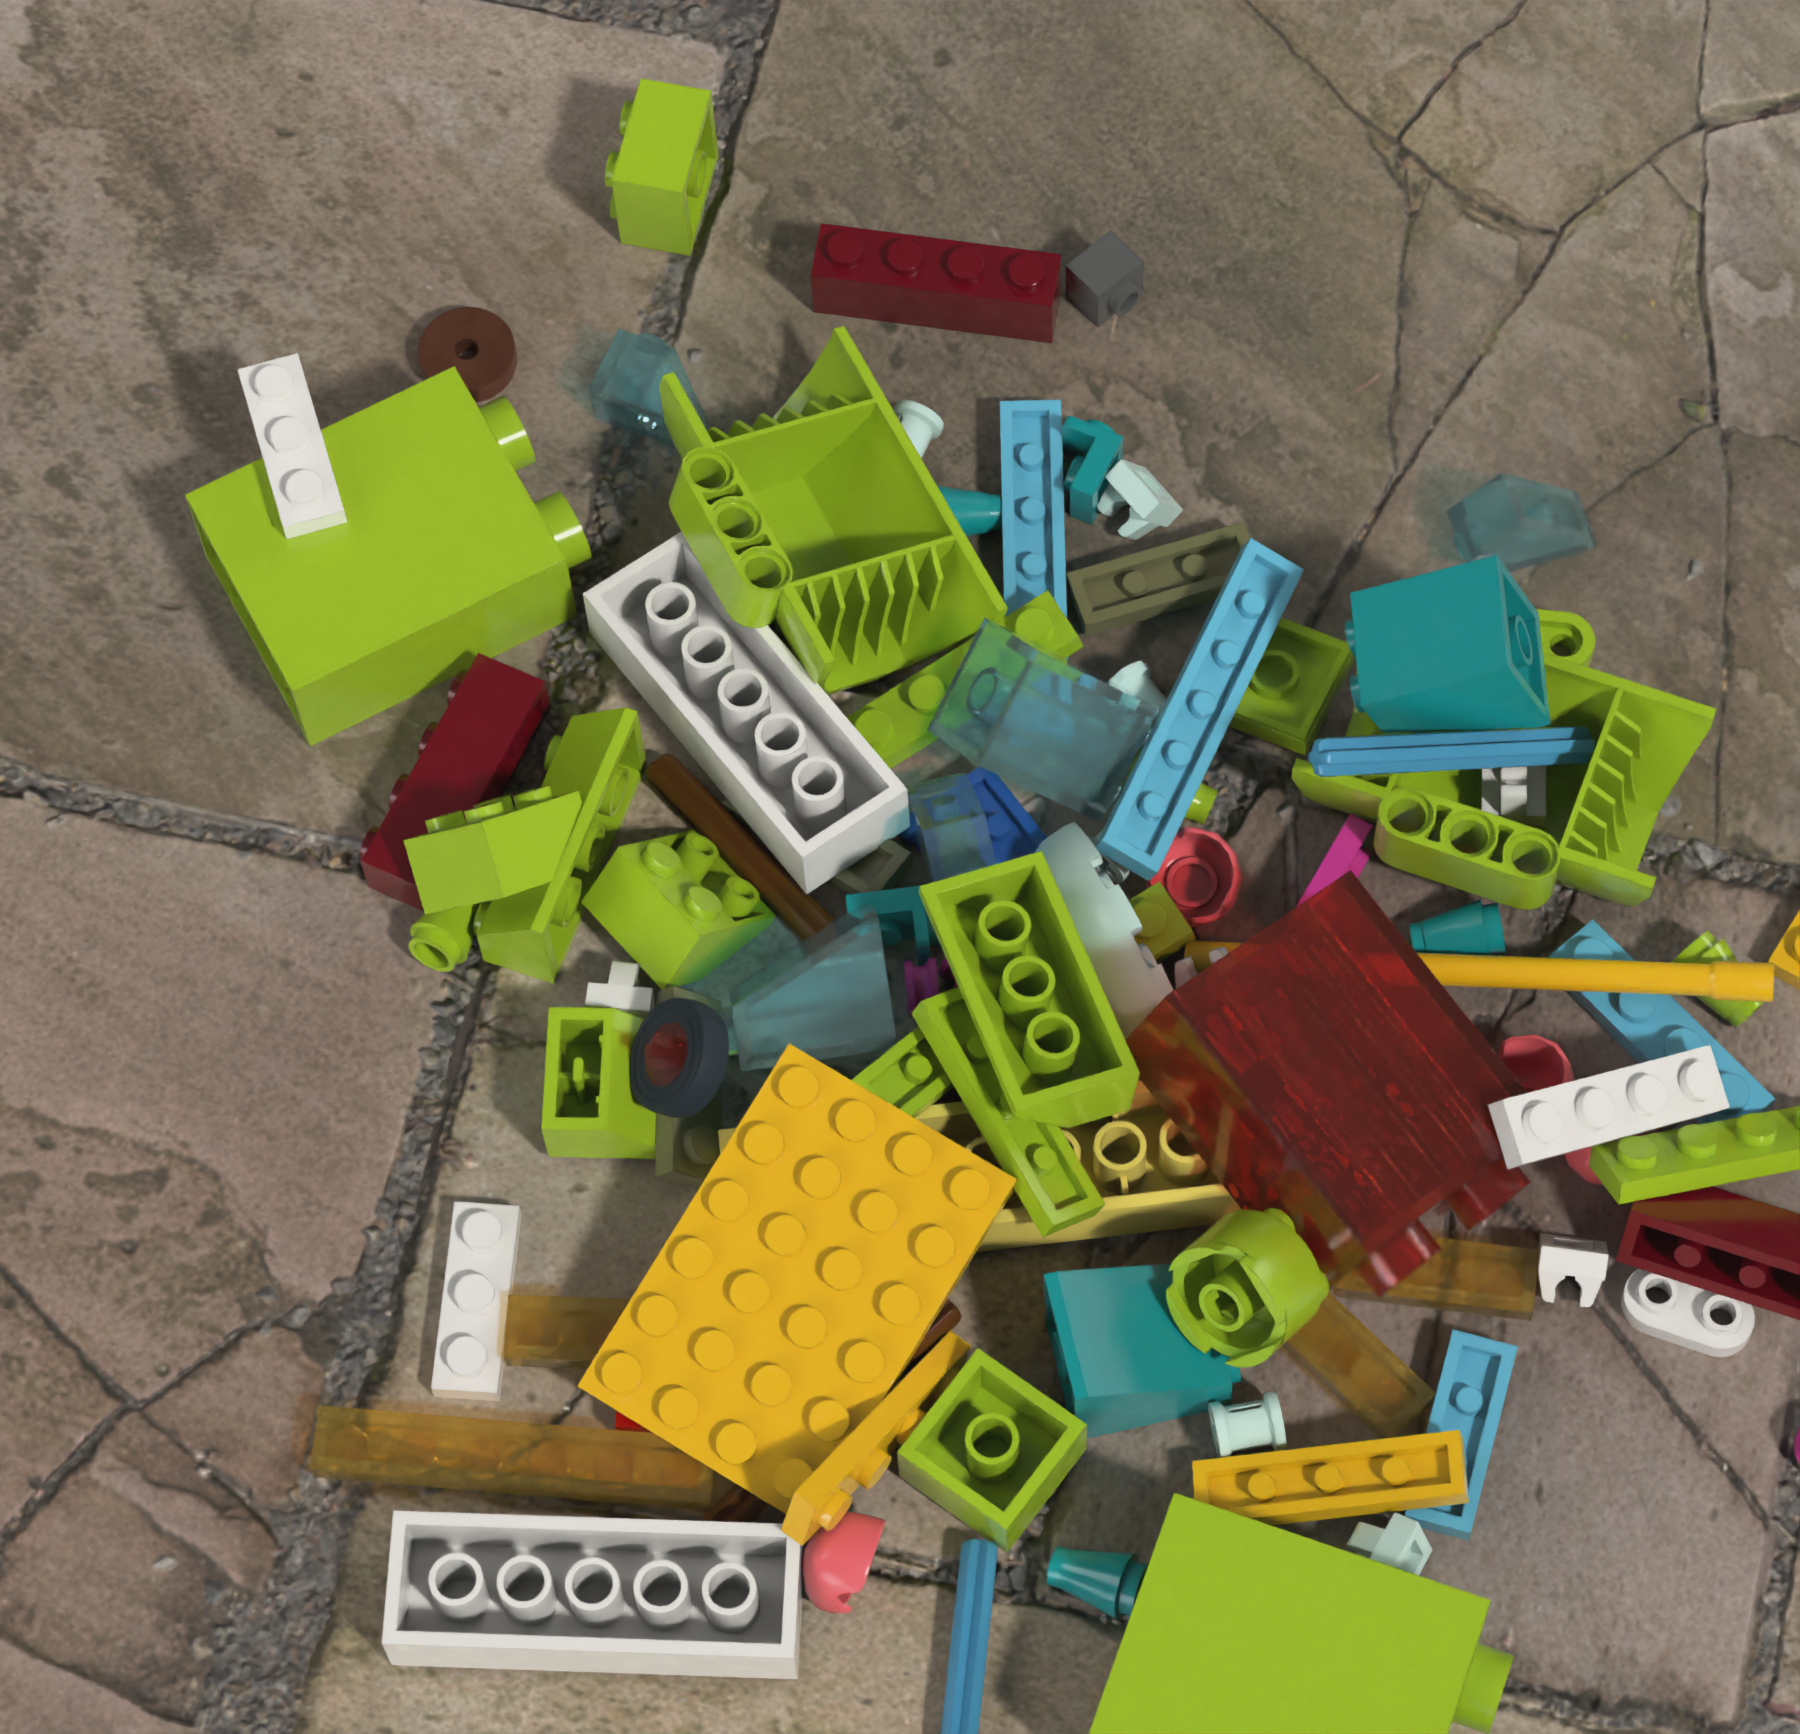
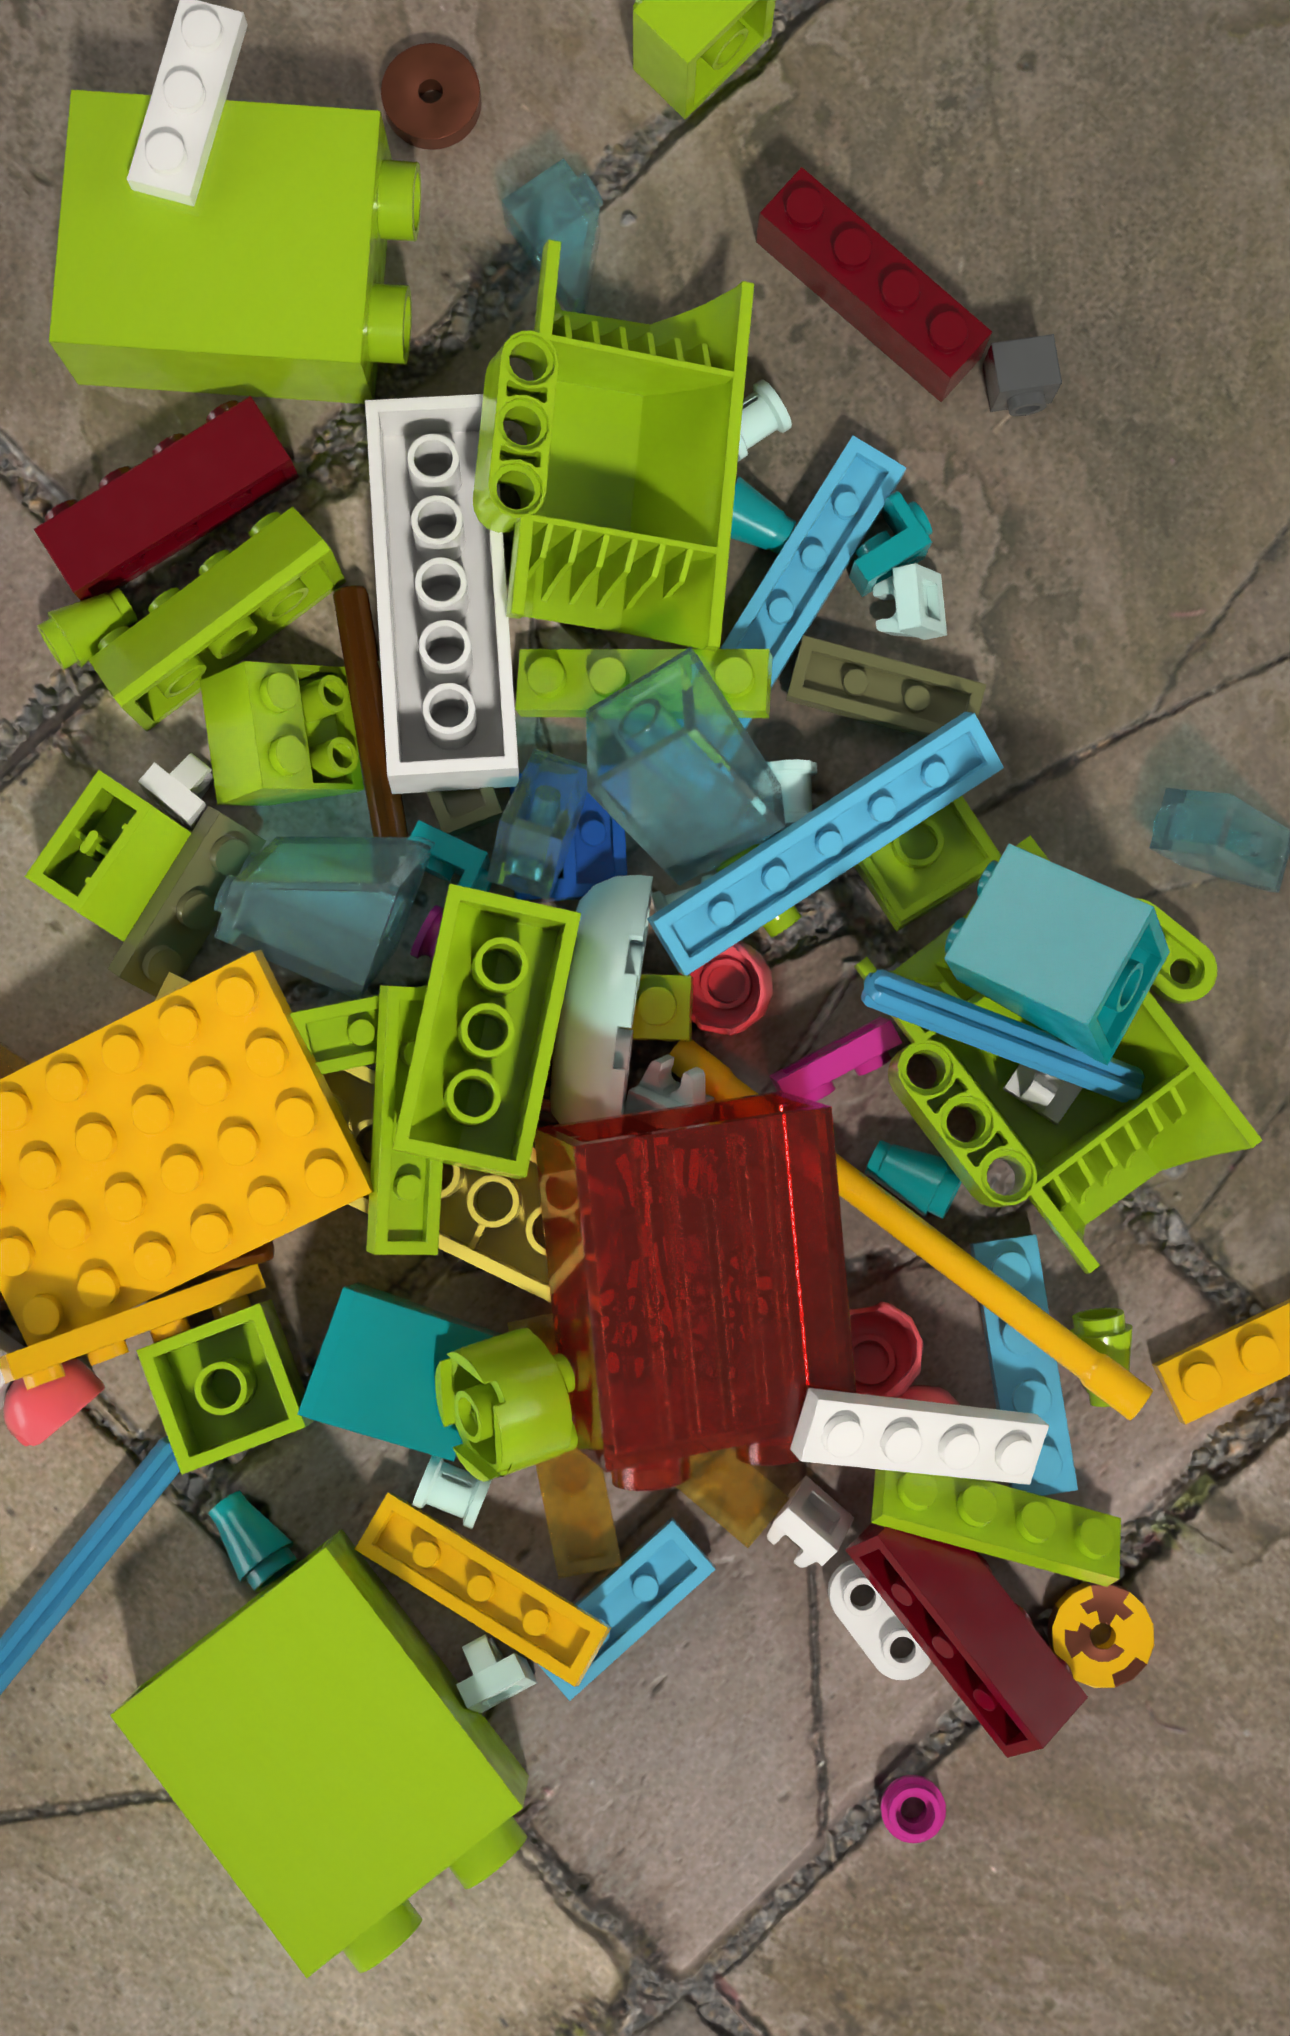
camera: 25 degrees right, 20 degrees up
lime slope [403,785,582,915] -> none
black wheel [630,998,729,1118] -> none

